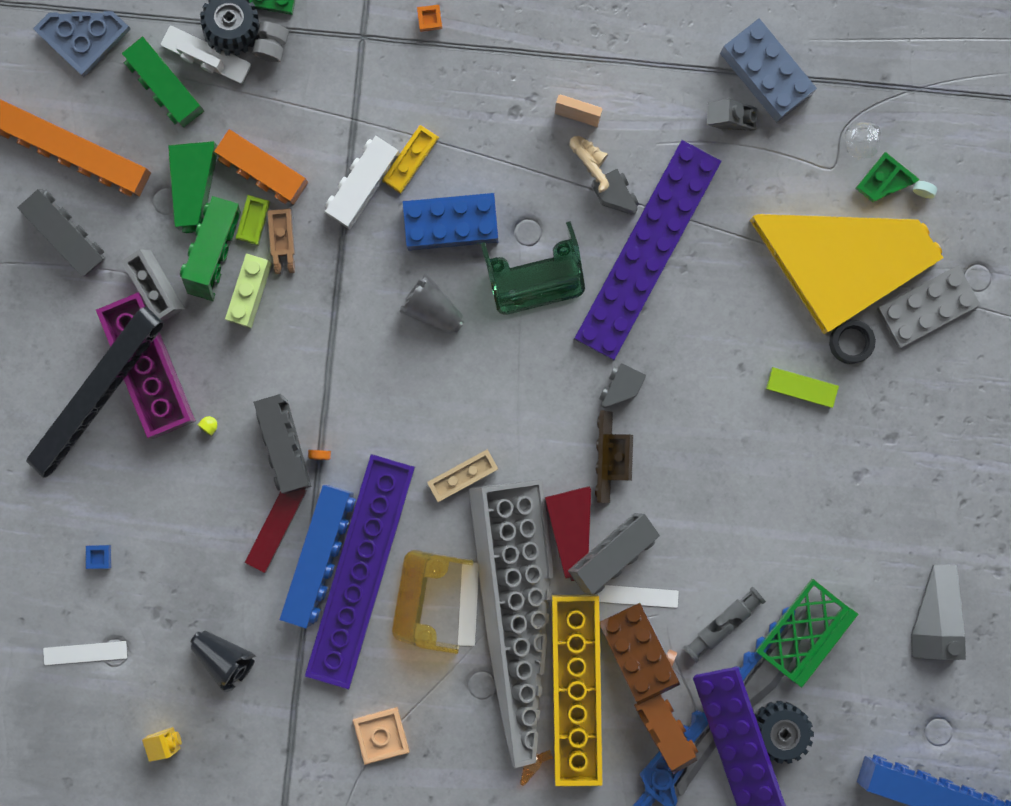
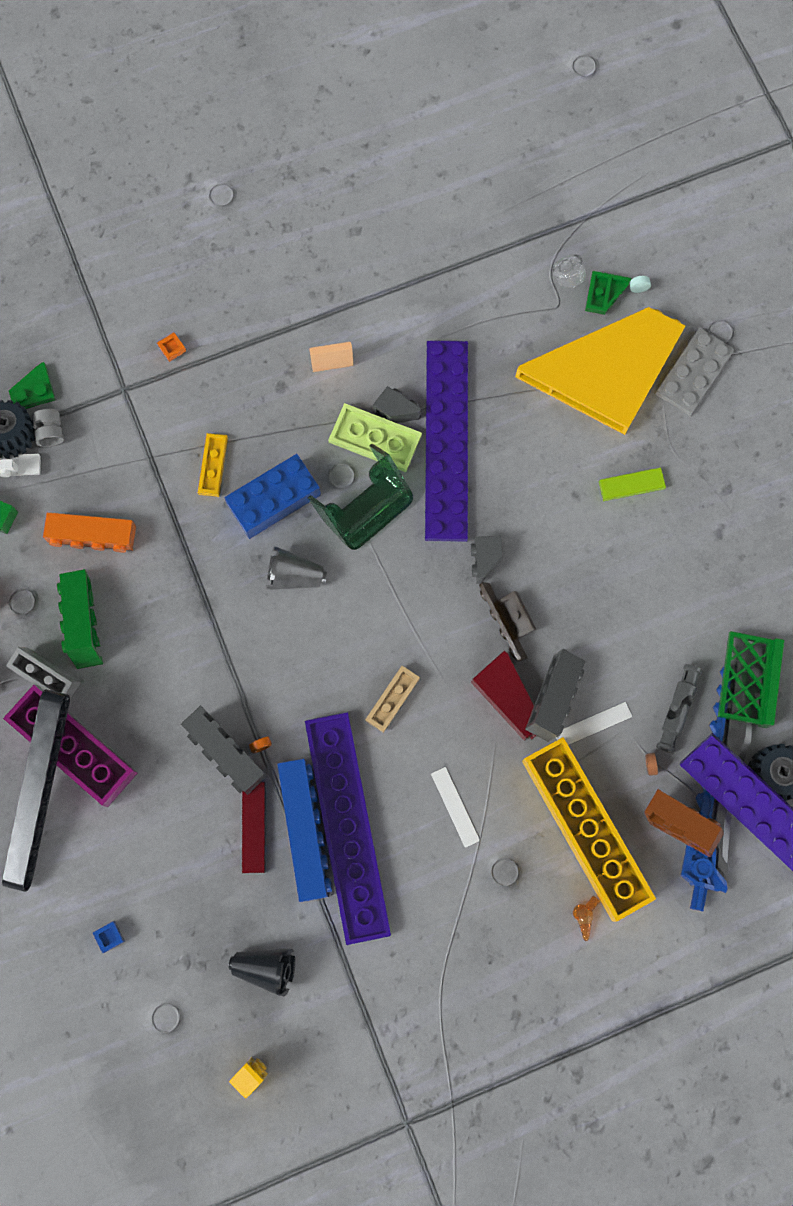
camera: 30 degrees left, 10 degrees down
white sticker [43,641,127,665] -> none
green slope [168,141,218,233] -> none
neon yellow hinge [197,416,217,436] -> none
yellowish green brick [225,253,272,329] -> none
lime tile [236,195,271,245] -> none
medium nougat hinge [267,209,295,274] -> none
white brick [325,135,400,230] -> none
light nougat tile [353,707,410,765] -> none
clear yellow windscreen [392,550,474,654] -> none
light grey wedge [469,480,553,768] -> none
tan piece [570,136,609,193] -> none
reddish brown plate [600,603,680,705] -> none
dark grey slope [707,98,758,131] -> none
sand blue brick [720,18,817,123] -> none
black tyre [829,320,876,364] -> none
none -> yellowish green plate [328,403,422,472]

